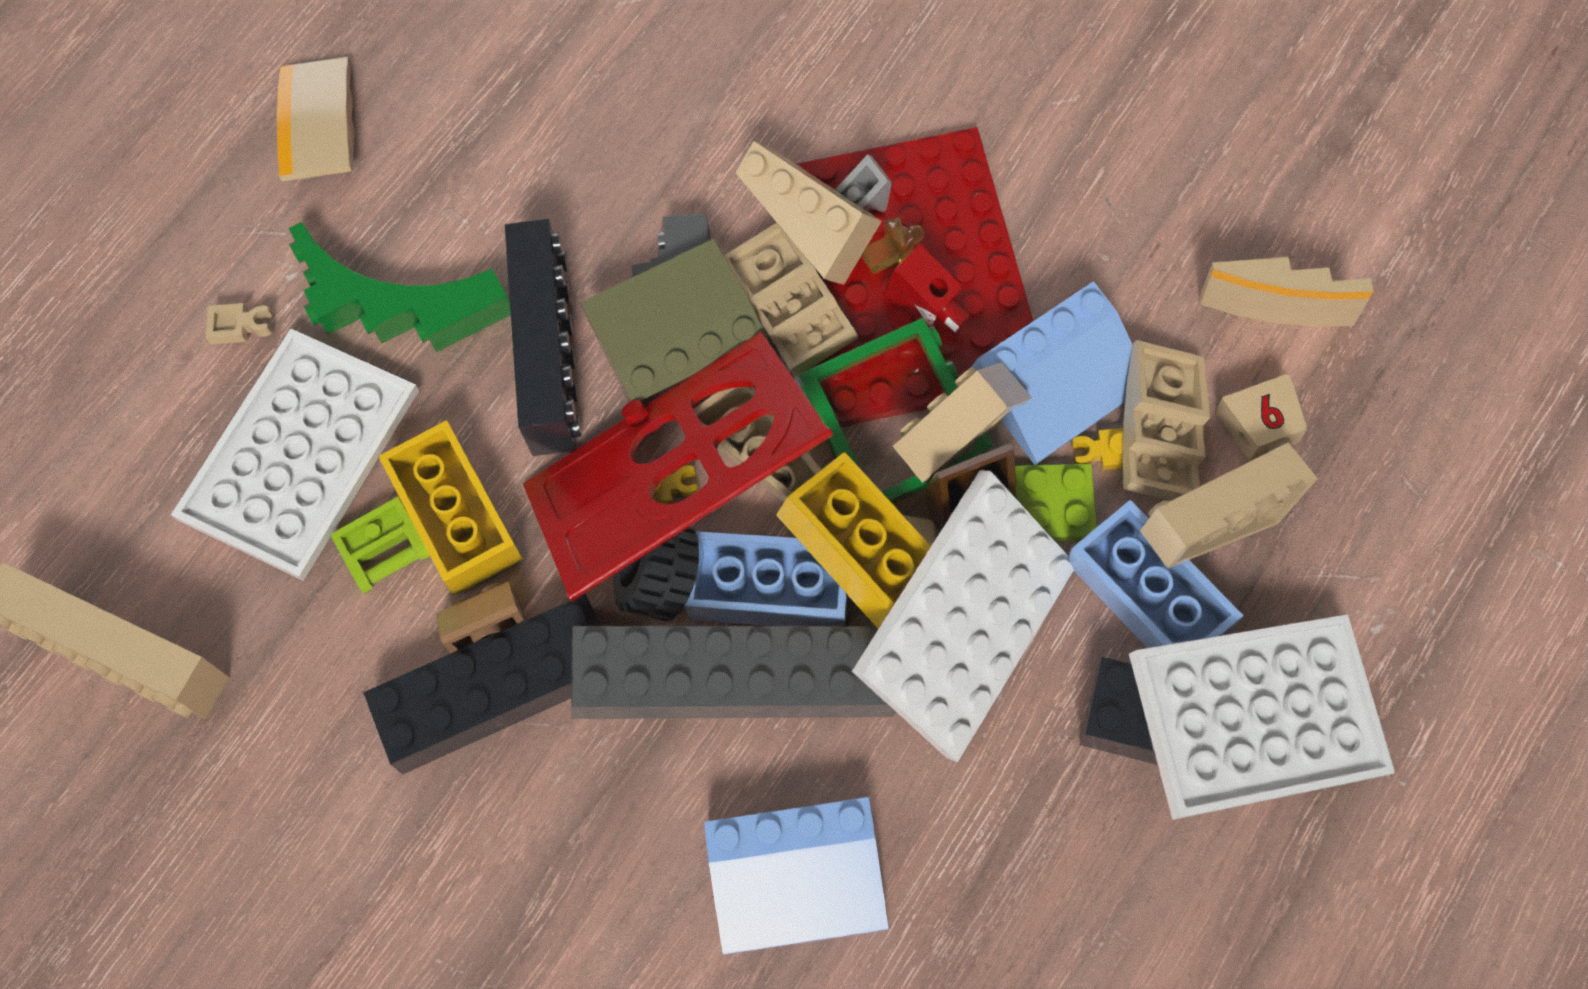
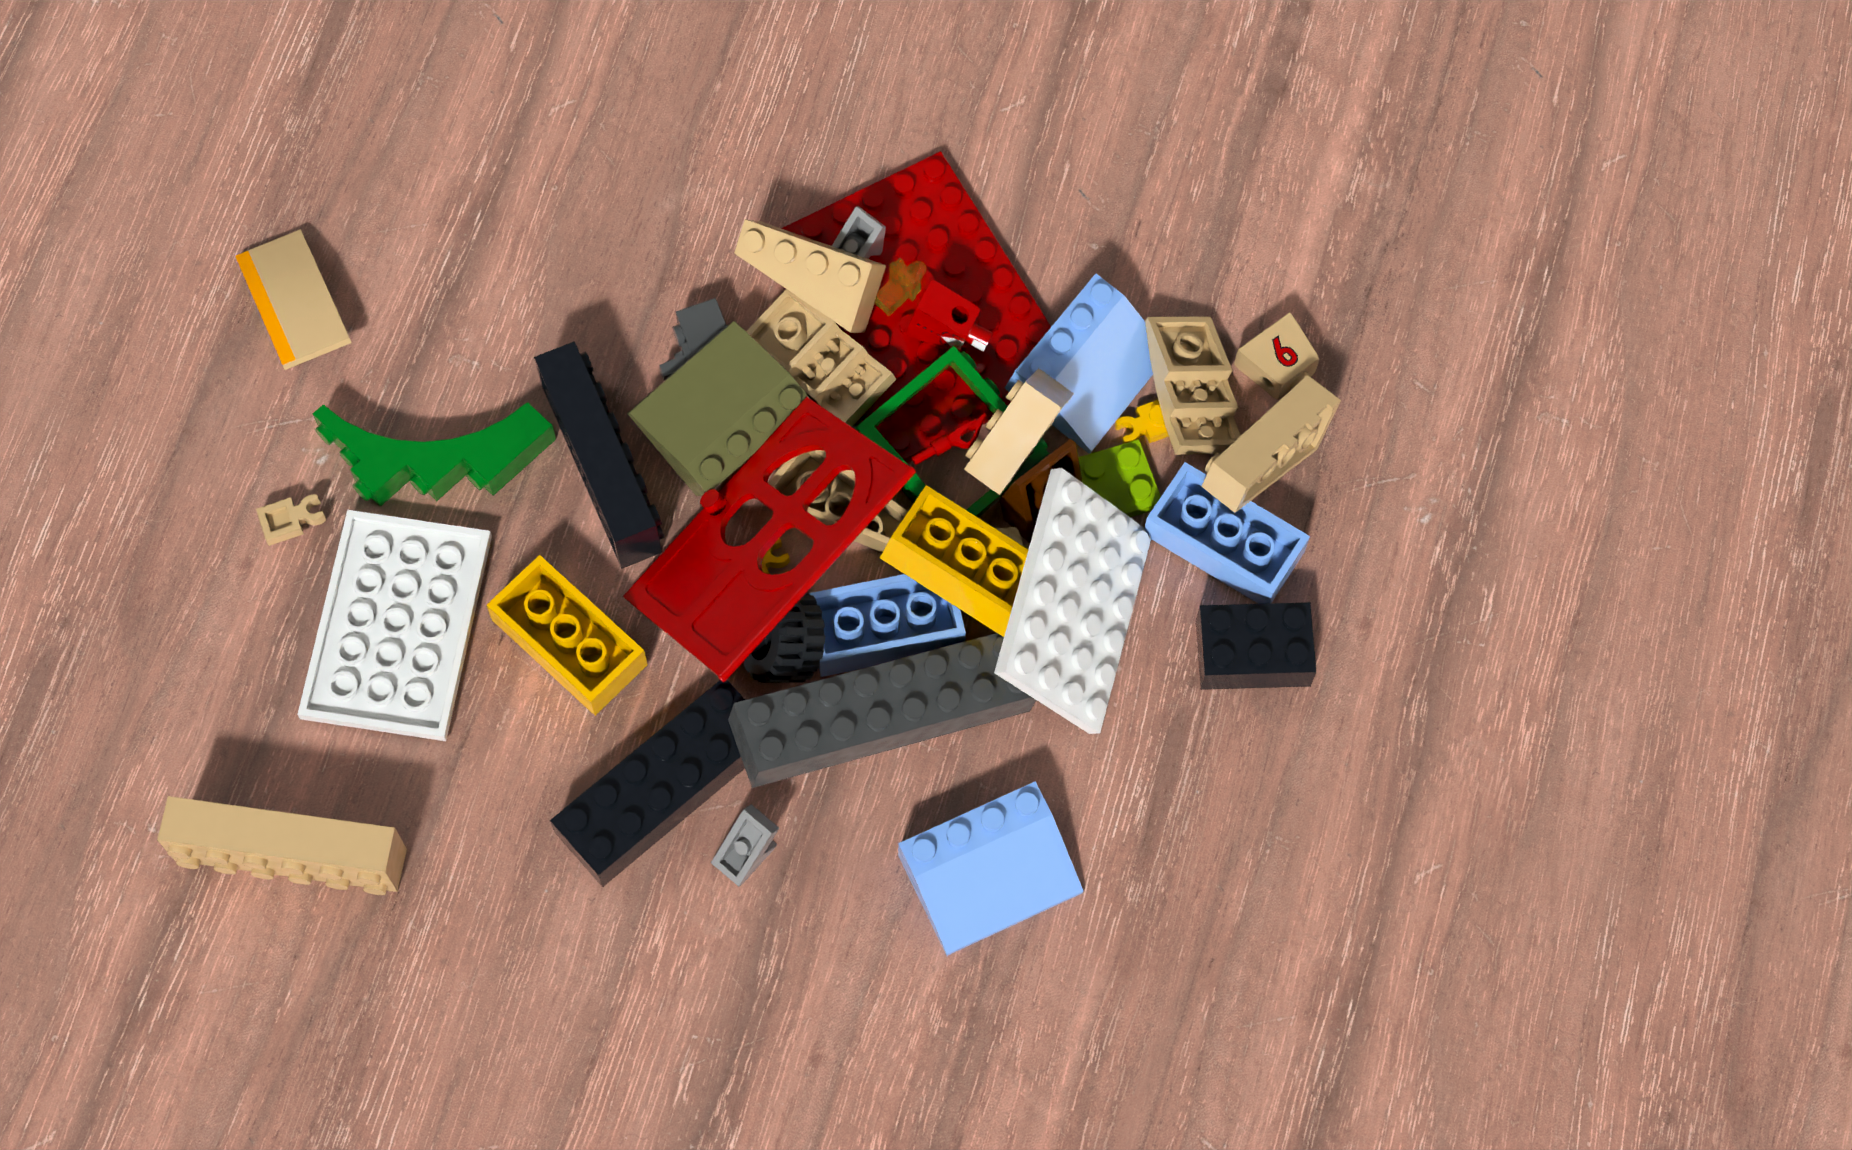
camera: 25 degrees left, 0 degrees up
lime plate [330,497,430,594] -> none
medium nougat slope [436,582,527,653] -> none
white plate [1129,614,1395,820] -> none
tan slope [1199,257,1374,327] -> none
none -> light grey slope [711,804,779,887]
none -> red hand [911,413,987,465]

